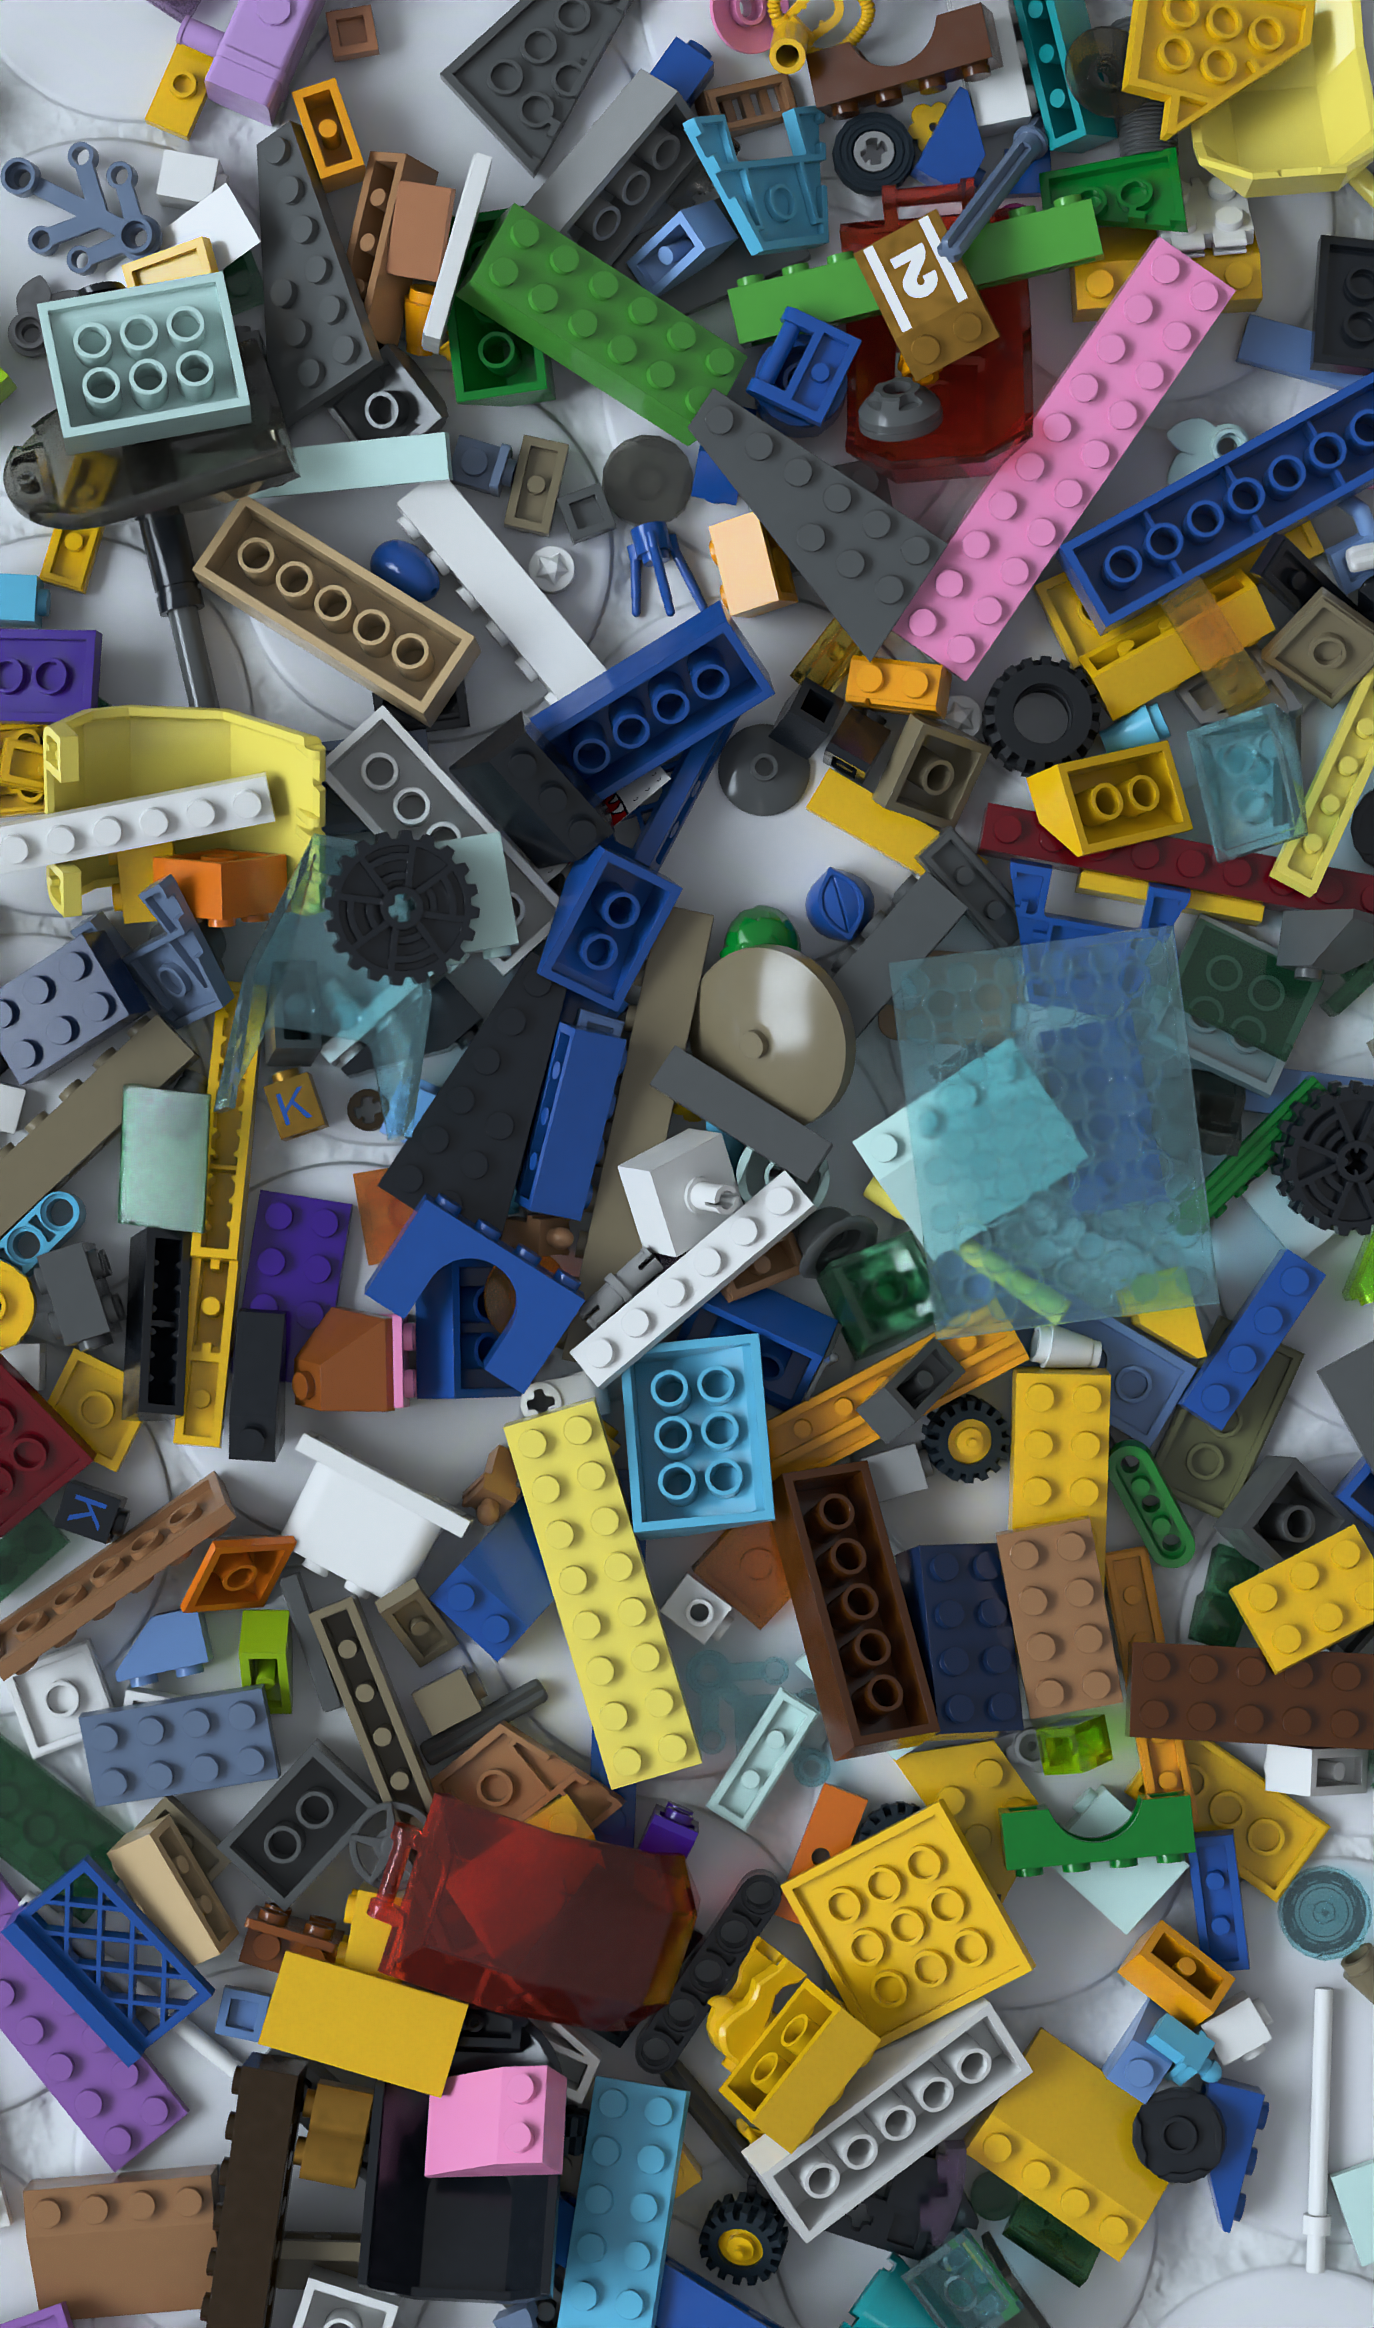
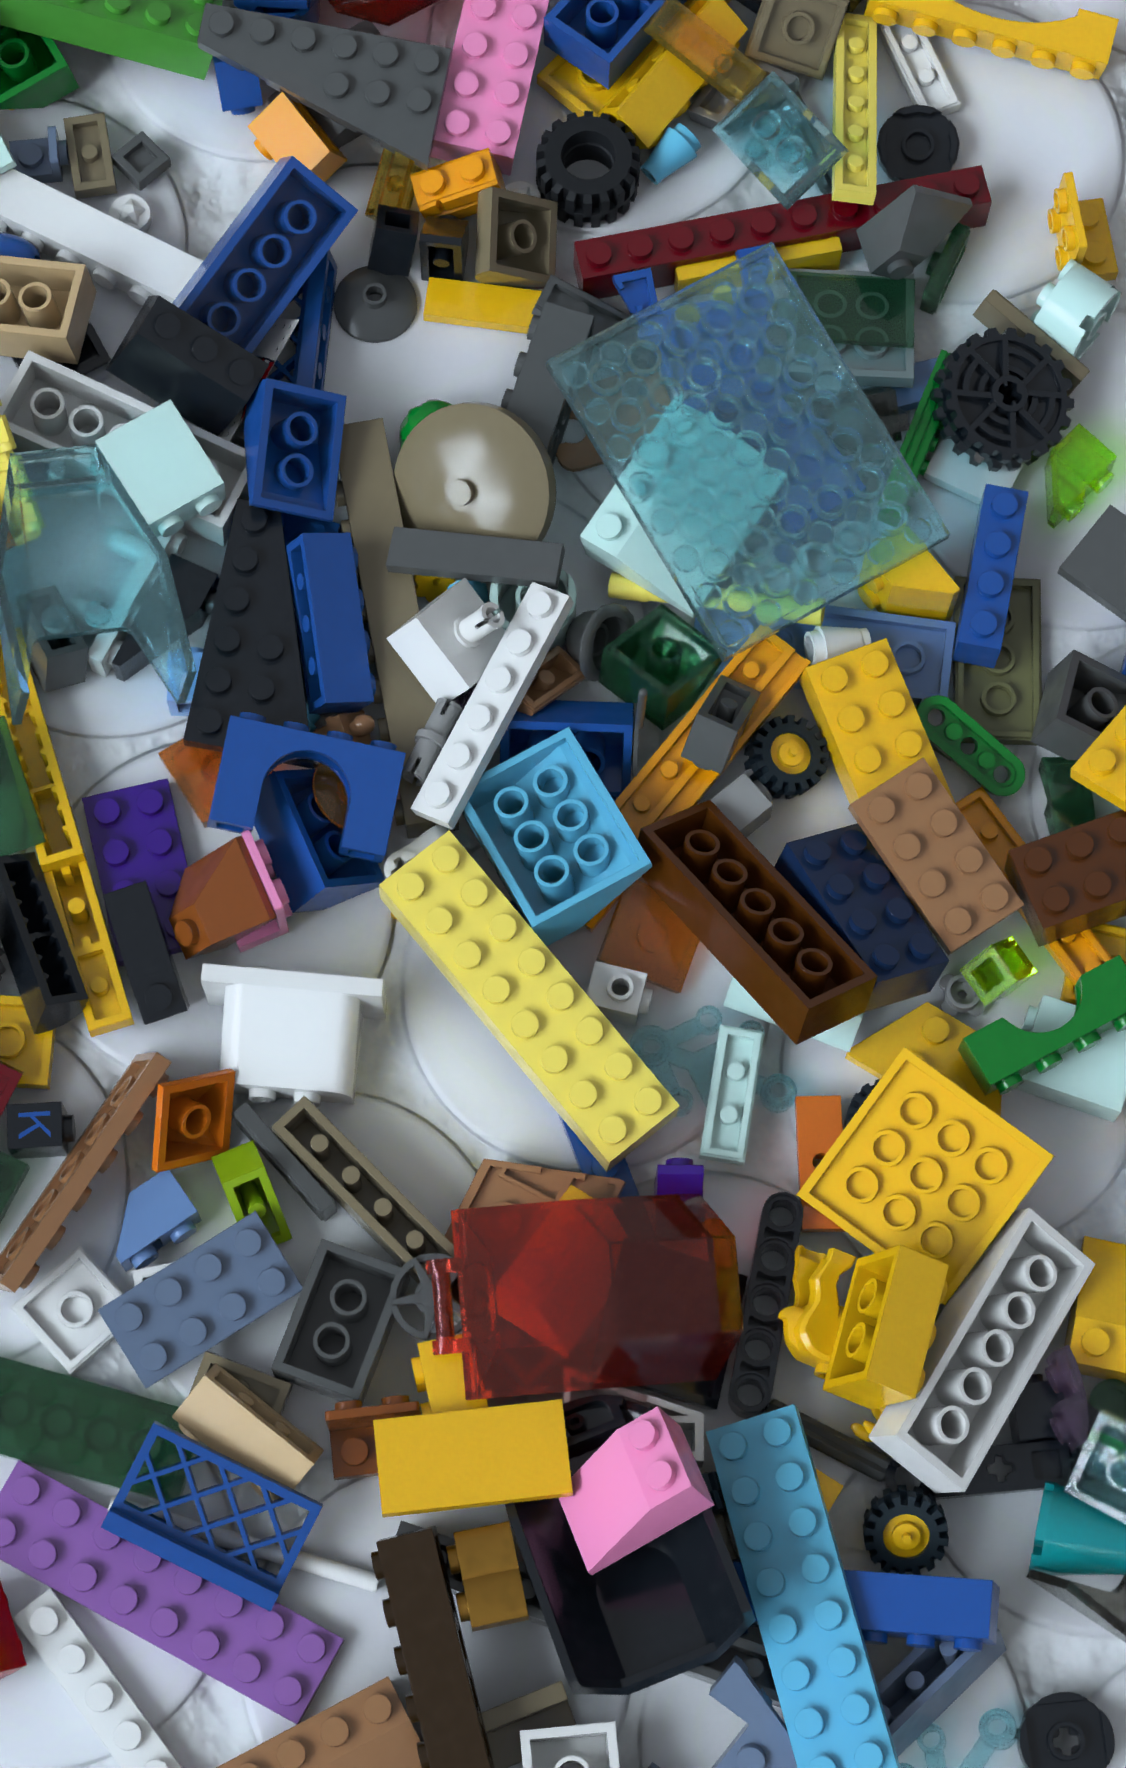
camera: 30 degrees left, 15 degrees down
medium blue plate [215,1984,272,2042] -> none
pearl gold brick [263,1067,329,1142] -> none
black piece [322,830,480,986] -> none
dark brown bush [347,1089,390,1131] -> none
dark tan plate [374,1577,460,1668] -> none
dark tan brick [411,1665,488,1736] -> none
dark grey axle [420,1679,548,1765] -> none
blue slope [428,1496,554,1662] -> none
medium nougat piece [462,1445,521,1526] -> none
clear smoke tile [602,435,693,527] -> none
blue plant [627,521,708,617] -> none
blue hat [805,867,875,943] -> none
yellow slope [1026,740,1193,857] -> none

